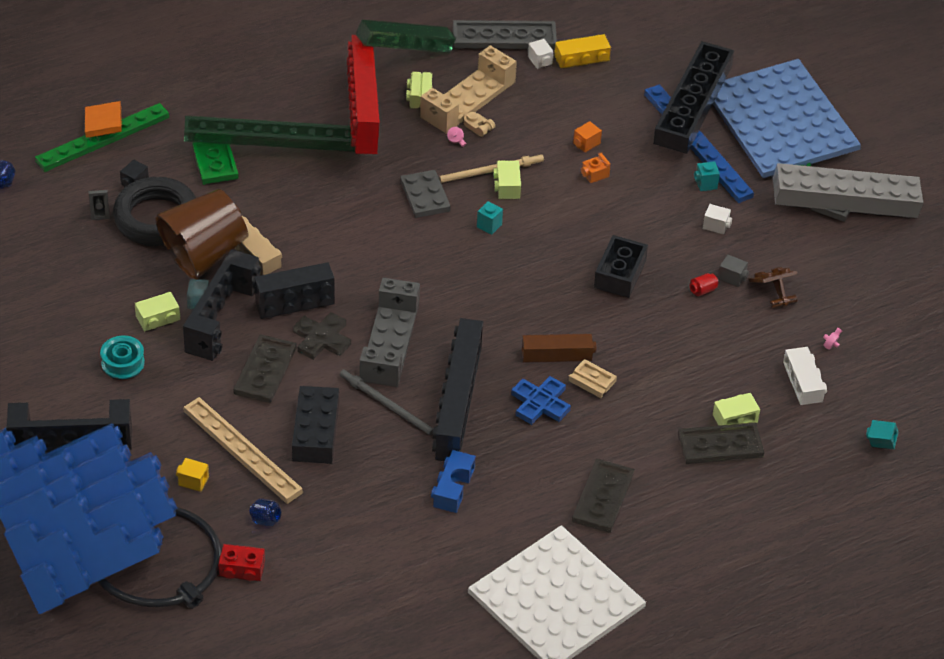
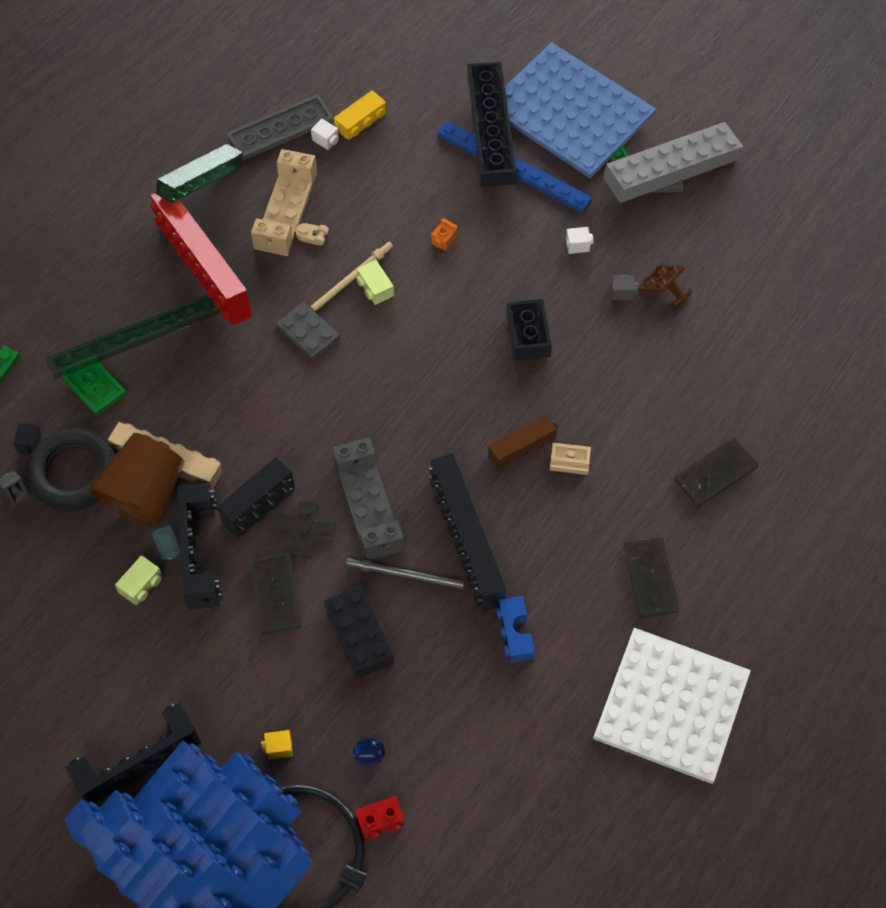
camera: 25 degrees left, 15 degrees up
teal wheel [100,335,145,379] -> none
tan plate [184,397,303,504] -> none
yellowish green brick [406,72,432,109] -> none
bright pink piece [447,127,466,147] -> none
teal brick [477,201,503,235] -> none
blue plate [511,376,571,425] -> none
orange brick [573,121,602,152] -> none
red brick [689,273,718,296] -> none
teal brick [694,161,720,191] -> none
yellowish green brick [713,393,760,432] -> none
white brick [783,347,827,405] -> none
bright pink piece [823,327,842,350] -> none
teal brick [866,420,899,449] -> none

